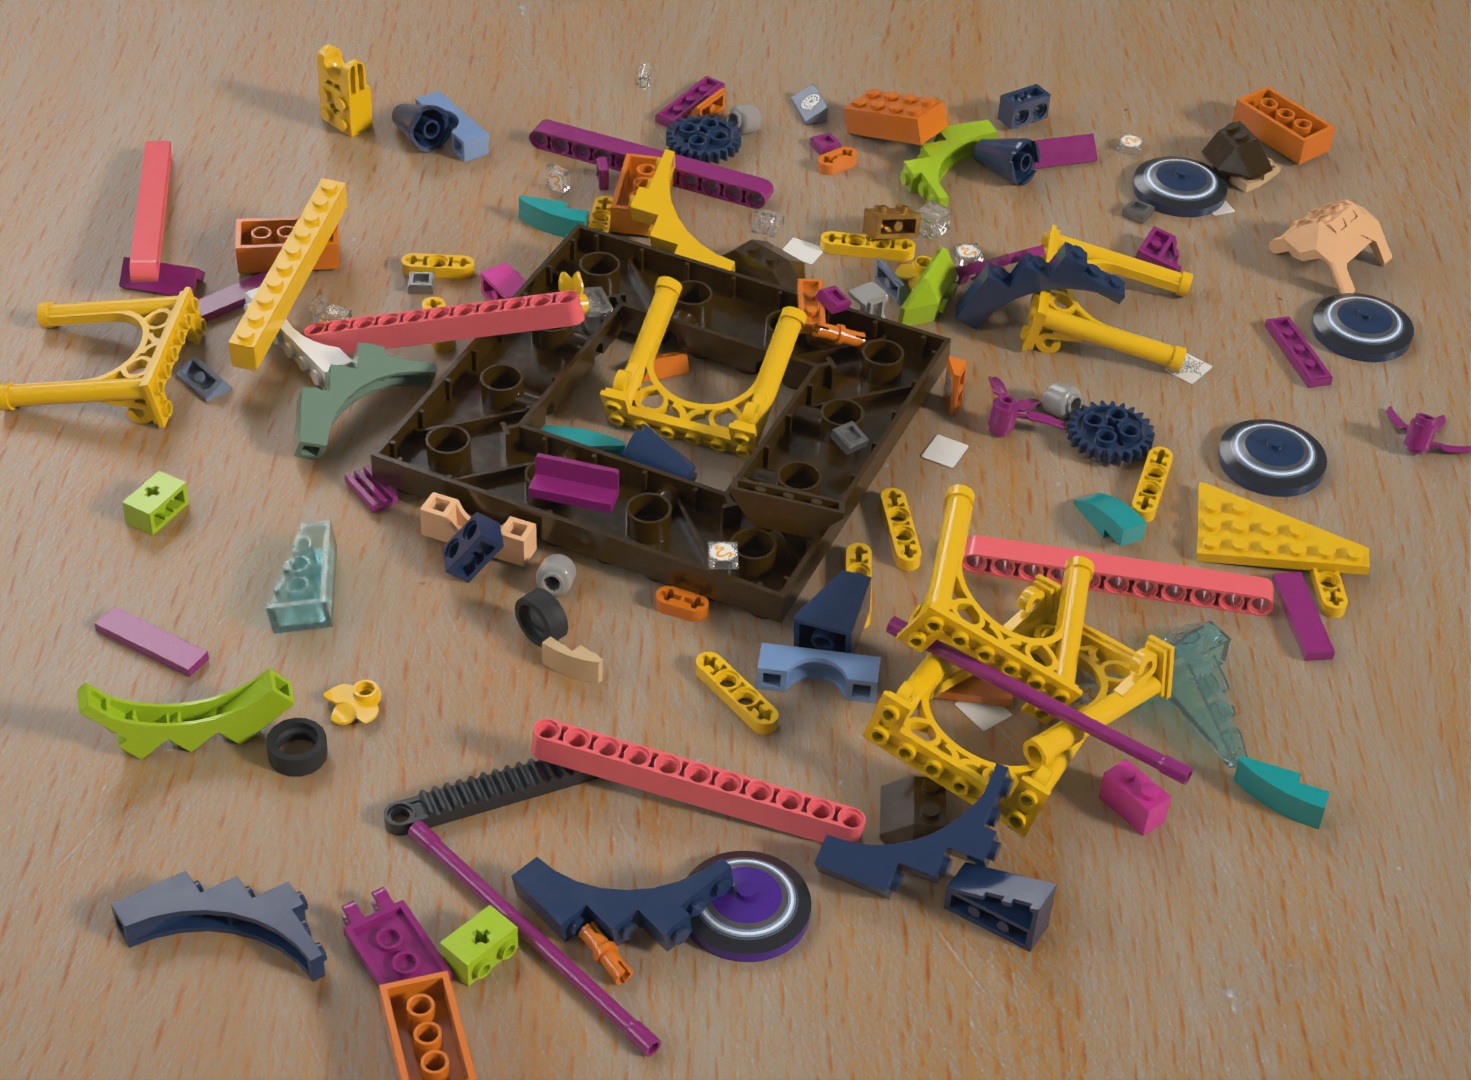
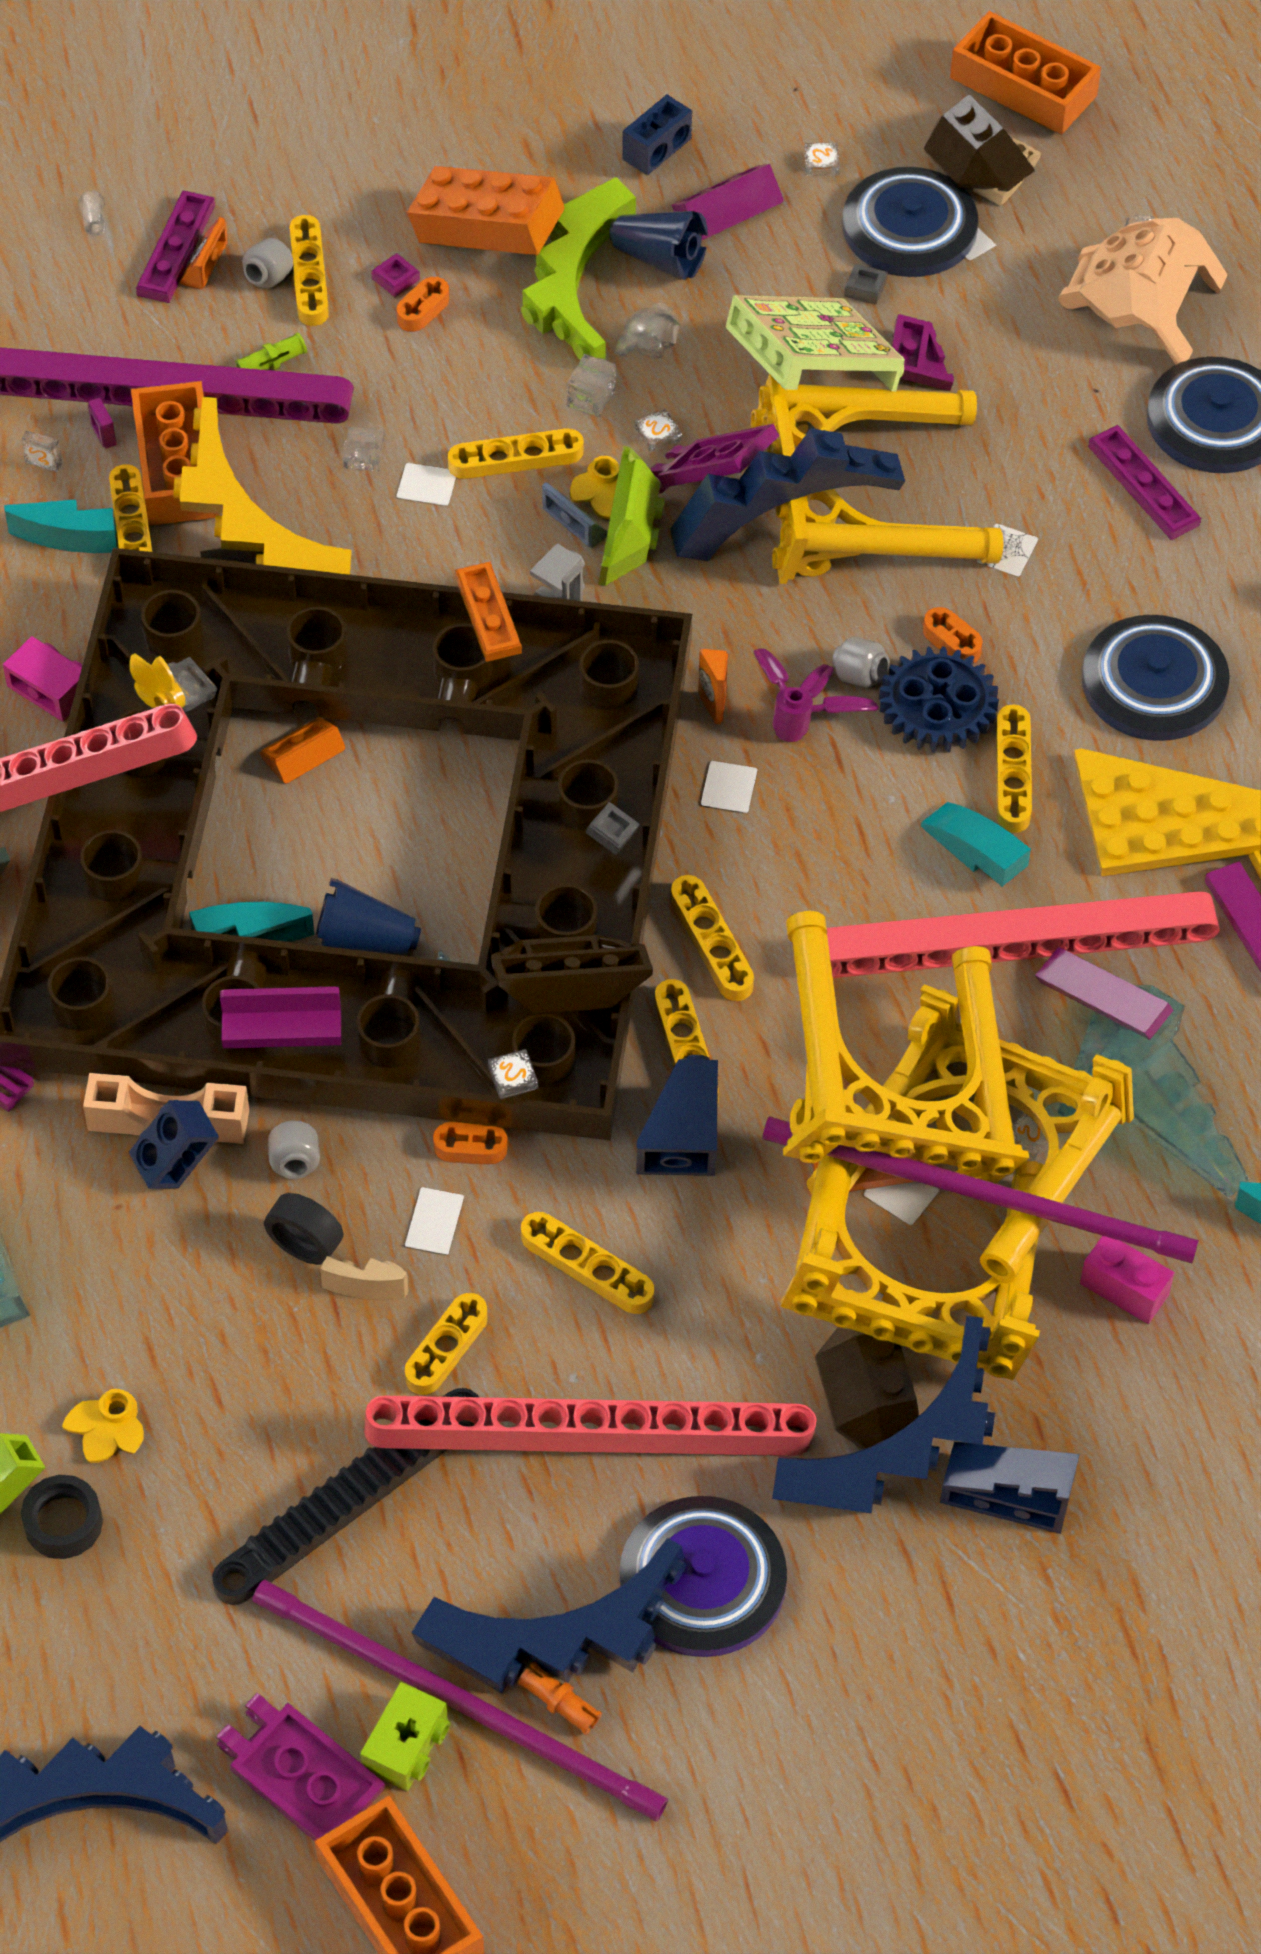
camera: 15 degrees left, 15 degrees up
yellow arch [600,276,807,459] -> none
dark blue gear [666,114,741,164] -> none
dark brown wedge [721,239,805,291] -> none
medium blue arch [756,643,881,703] -> none
sand blue slope [791,84,828,125] -> none
orange pin [812,320,866,349] -> none
magenta tile [815,286,852,314] -> none
pearl gold brick [862,204,921,239] -> none
none -> lime pin [235,332,308,371]
none -> yellow beam [289,215,329,326]
none -> white sticker [405,1187,464,1255]
none -> yellow beam [405,1293,488,1395]
none -> clear head [614,303,680,358]
none -> yellowish green panel [726,295,905,392]
none -> orange beam [923,607,983,663]
none -> tile [1035,947,1174,1040]

